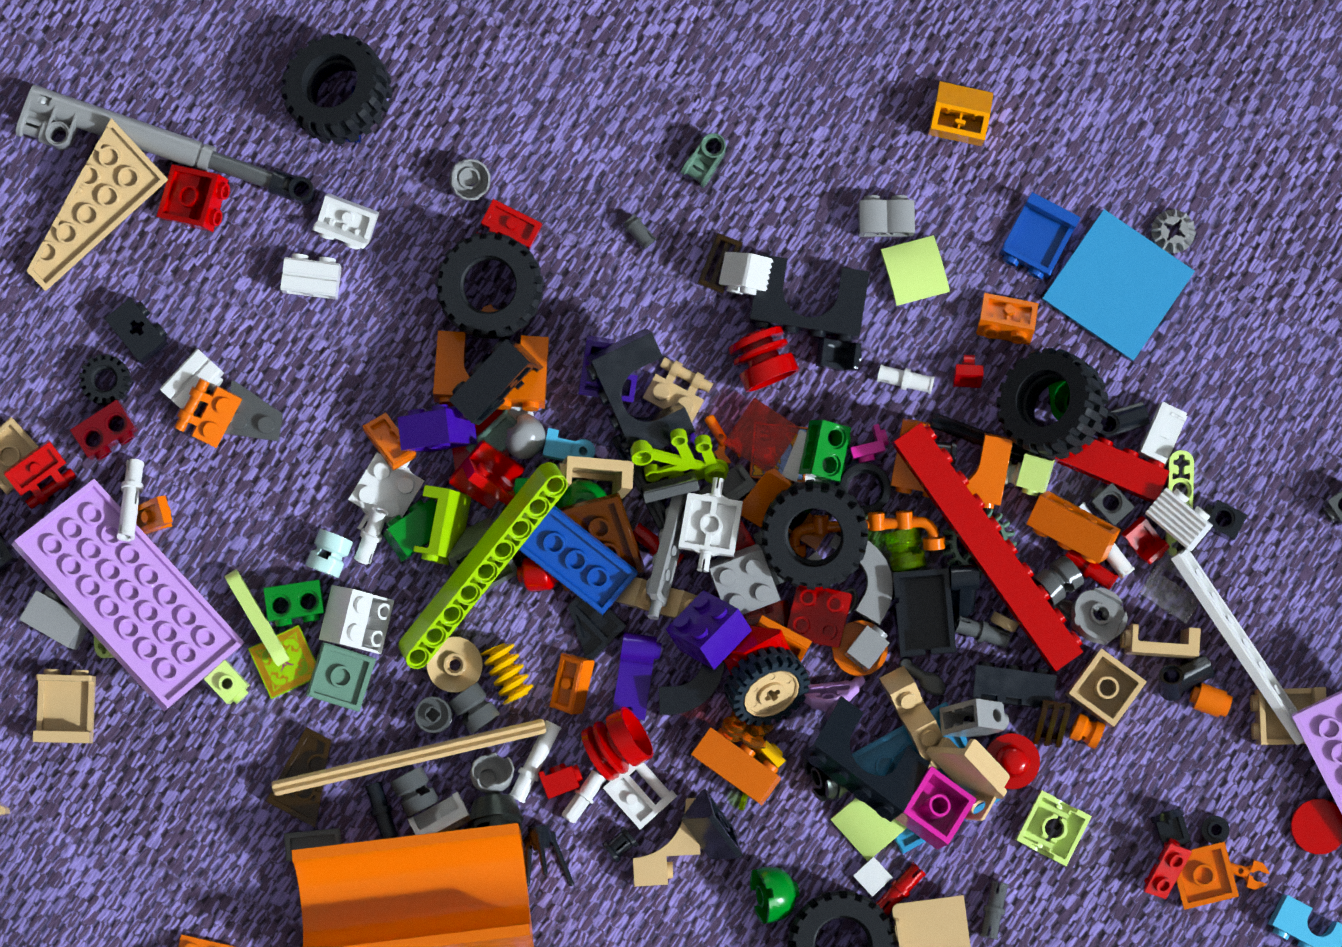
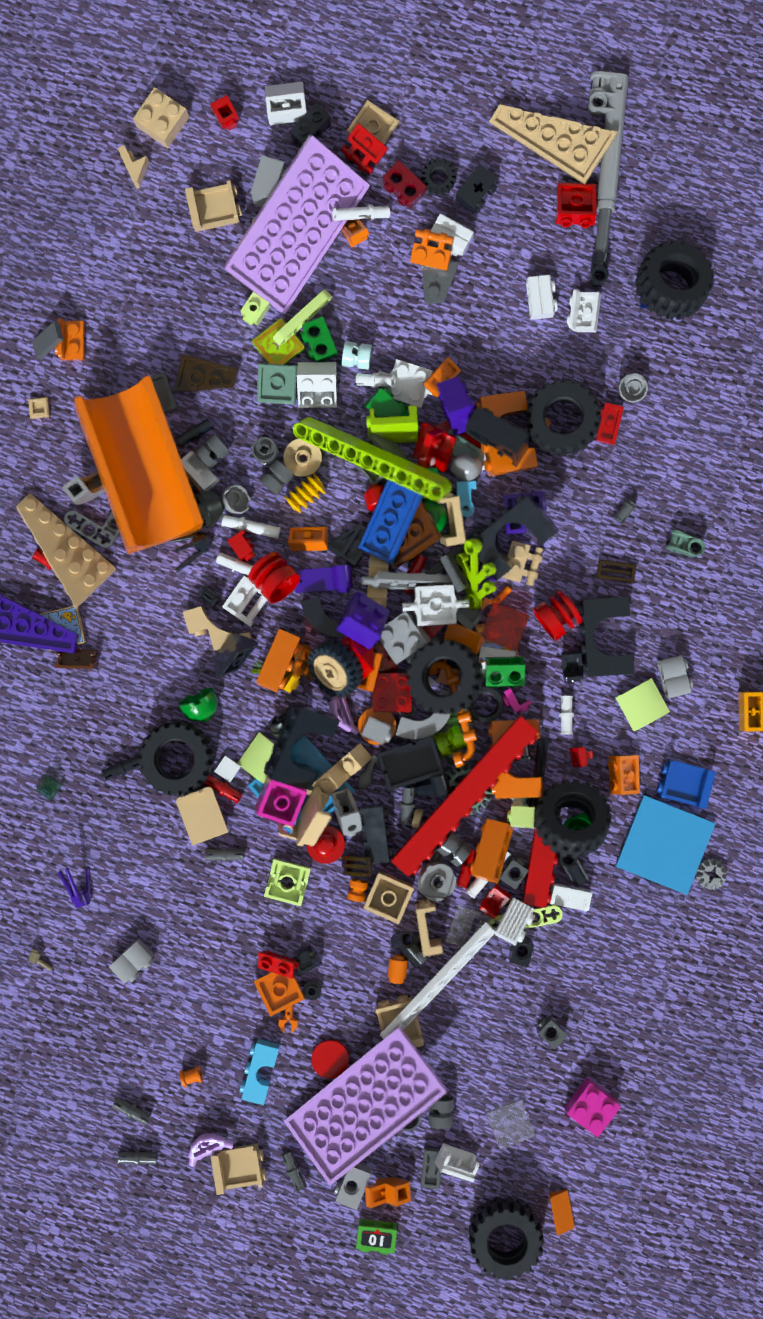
camera: 85 degrees right, 5 degrees up
tan axle [272,719,546,796] -> none
white brick [719,252,773,296] -> none

